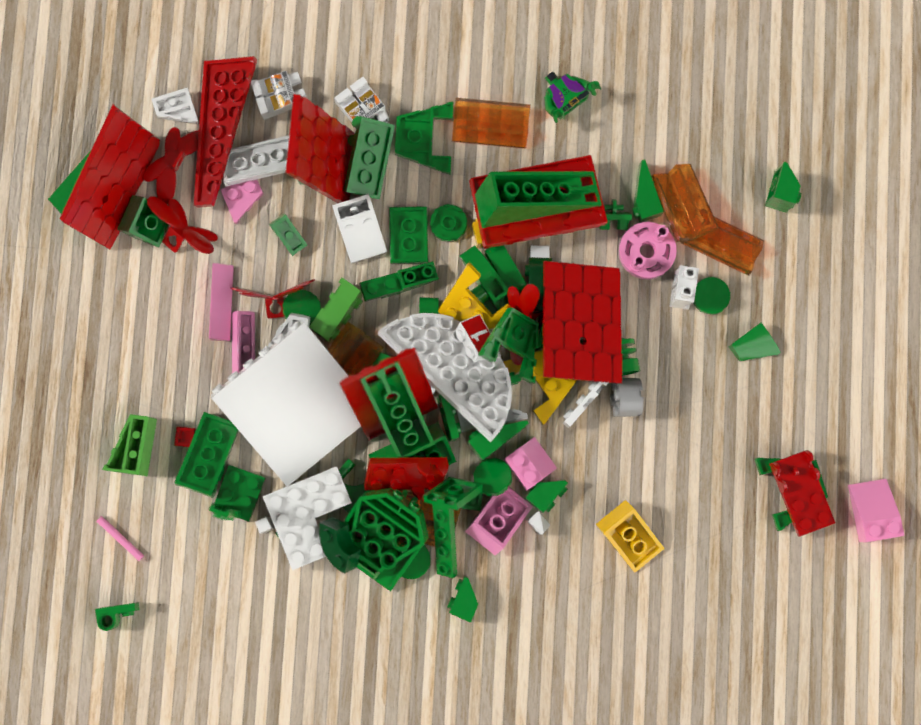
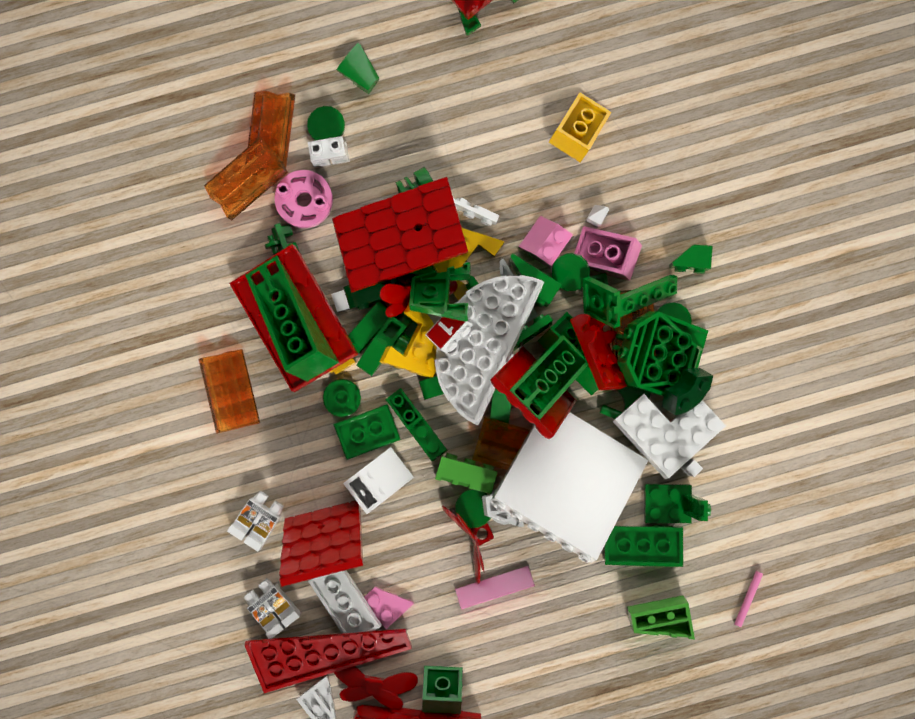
camera: 105 degrees left, 5 degrees up
green plate [95,602,140,631] -> none
red piece [147,196,218,254] -> none
red tile [174,426,196,447] -> none
bright pink slope [232,311,255,373] -> none
green plate [269,213,307,256] -> none
green hinge [343,116,395,200] -> none
green wing [395,101,454,175] -> none
green slope [525,480,568,513] -> none
green torso [544,72,602,123] -> none
light grey brick [610,378,643,417] -> none
green slope [632,159,664,223] -> none
green slope [765,162,802,213] -> none

